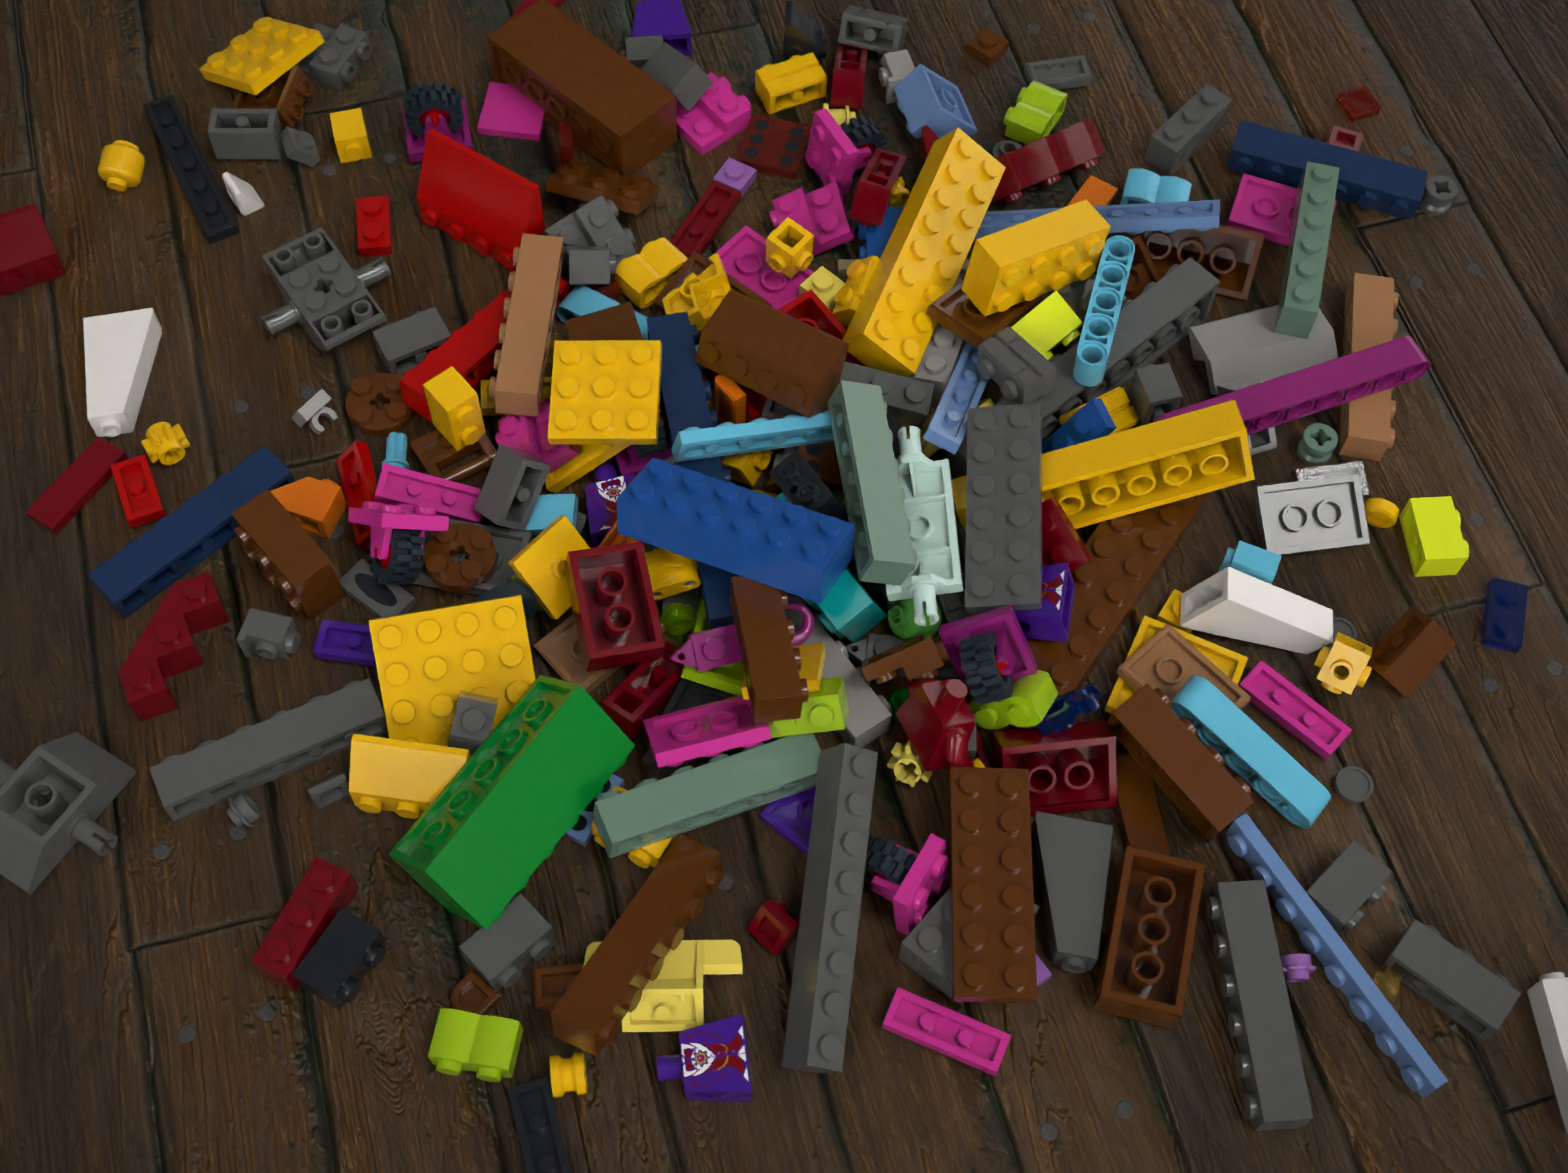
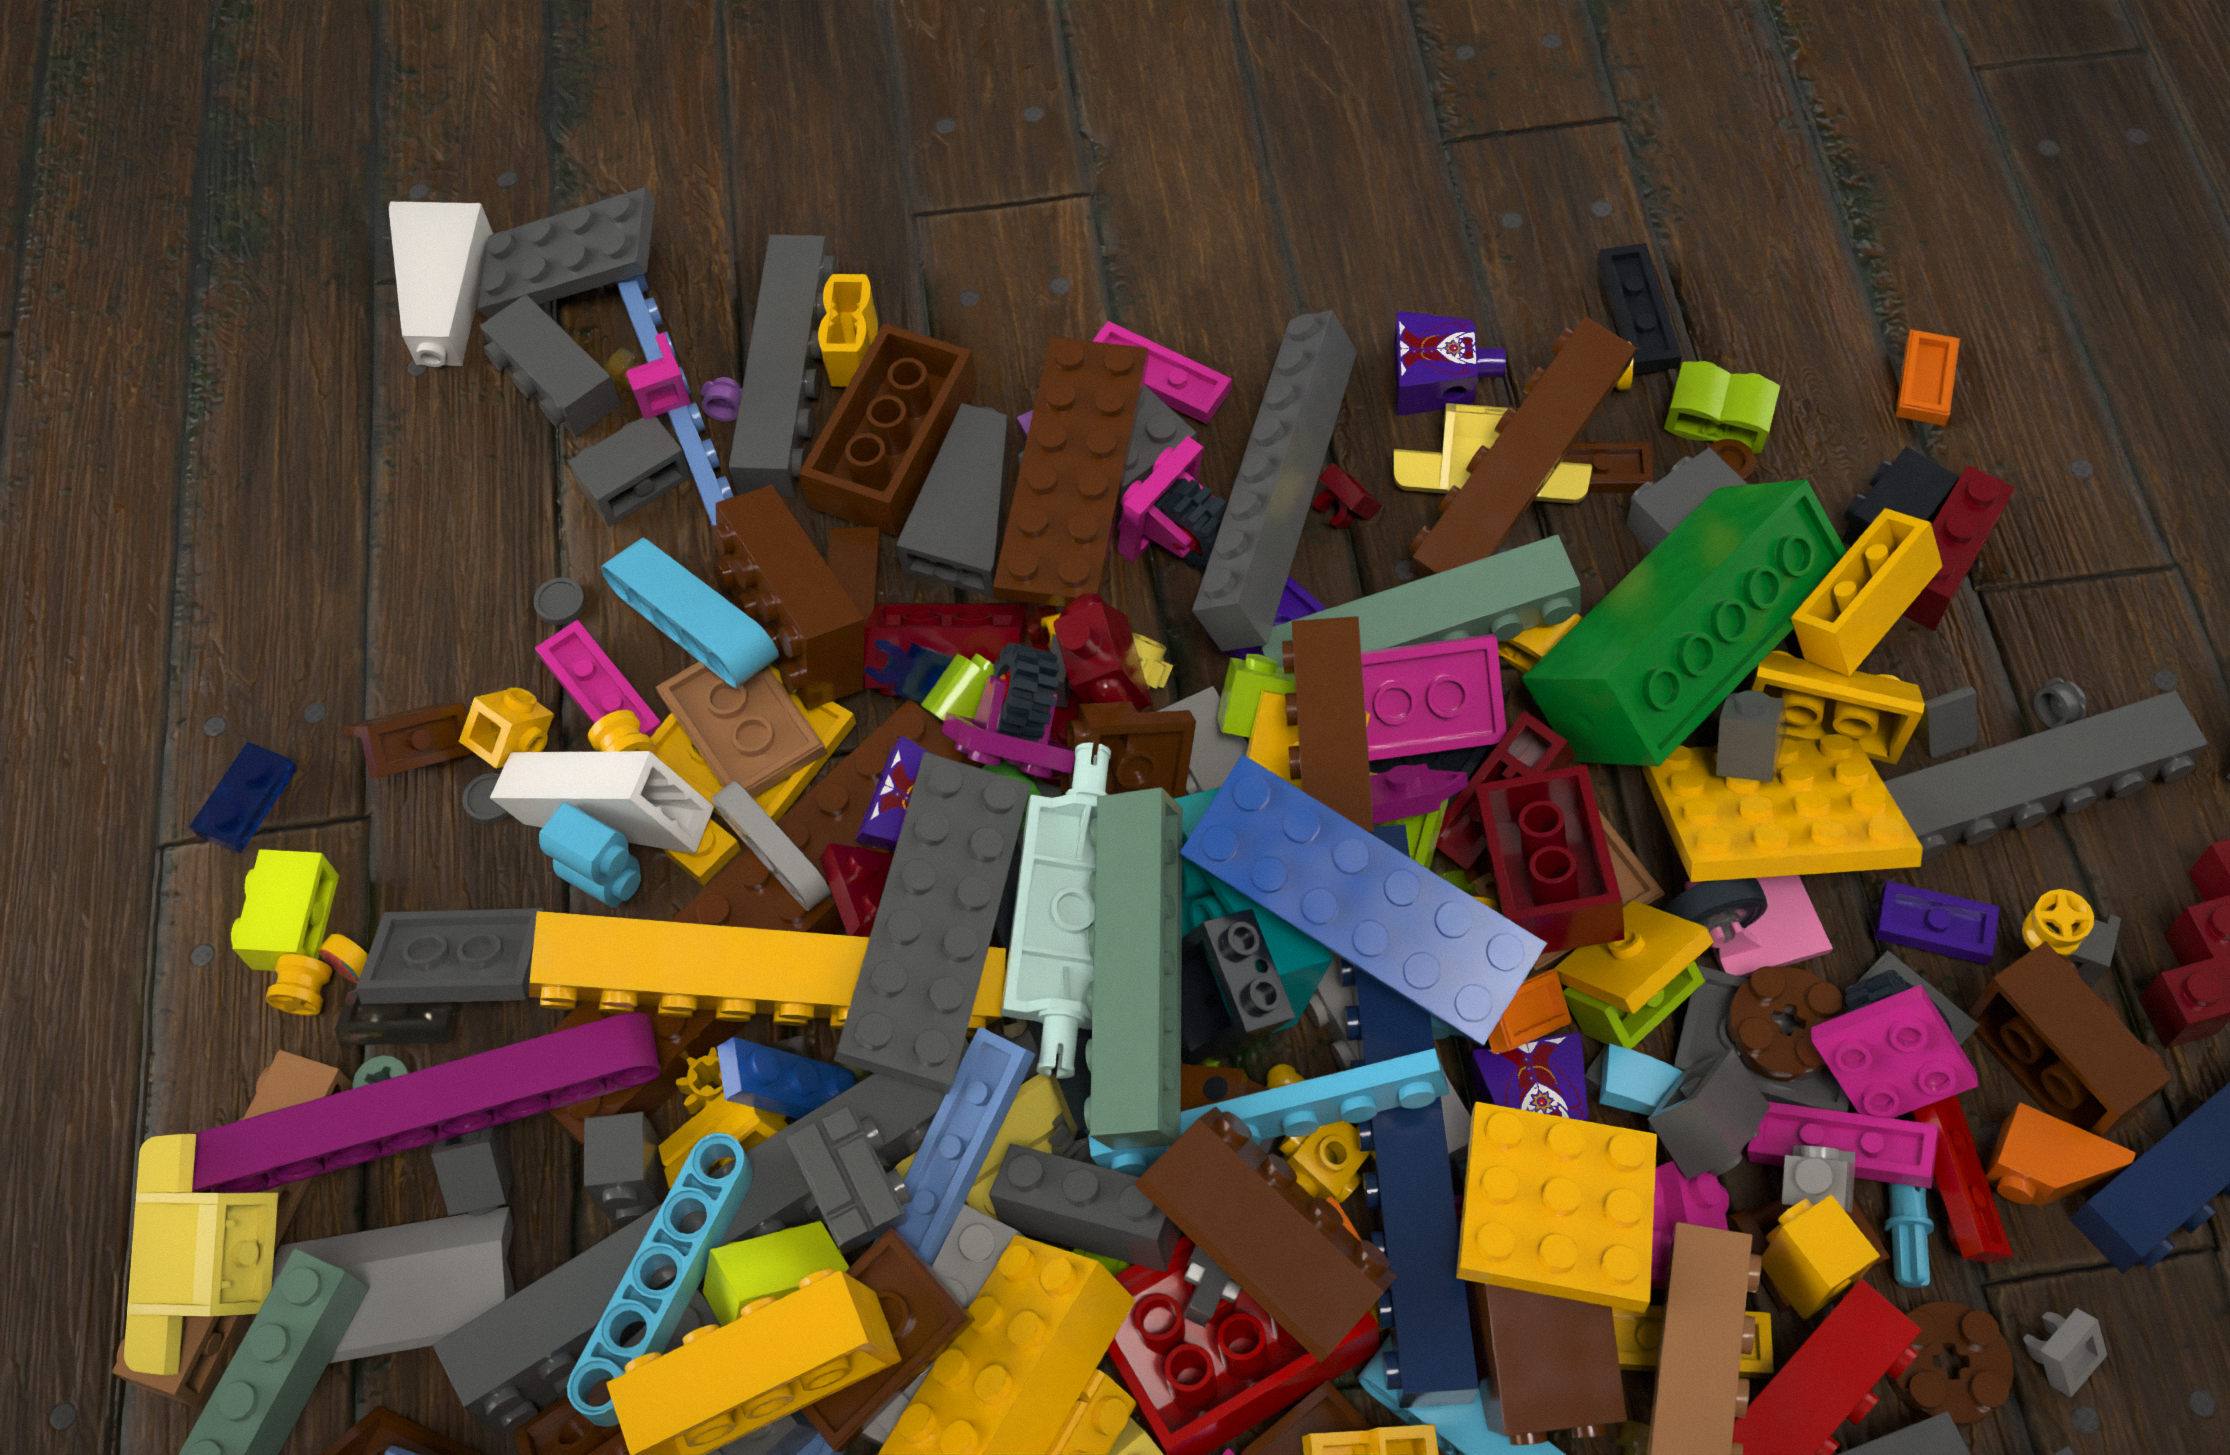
camera: 165 degrees left, 0 degrees up
none -> light yellow plate [124,1134,278,1375]
none -> yellow wheel [265,954,333,1016]
none -> dark grey plate [477,187,655,319]
none -> yellow wheel [588,709,655,754]
none -> dark pink panel [626,332,691,420]
none -> light grey beam [711,781,831,911]
none -> yellow brick [818,274,878,387]
none -> light grey brick [1782,1145,1856,1213]
none -> yellow brick [1791,508,1943,677]
none -> orange tile [1895,329,1960,426]
none -> yellow wheel [2022,889,2094,957]

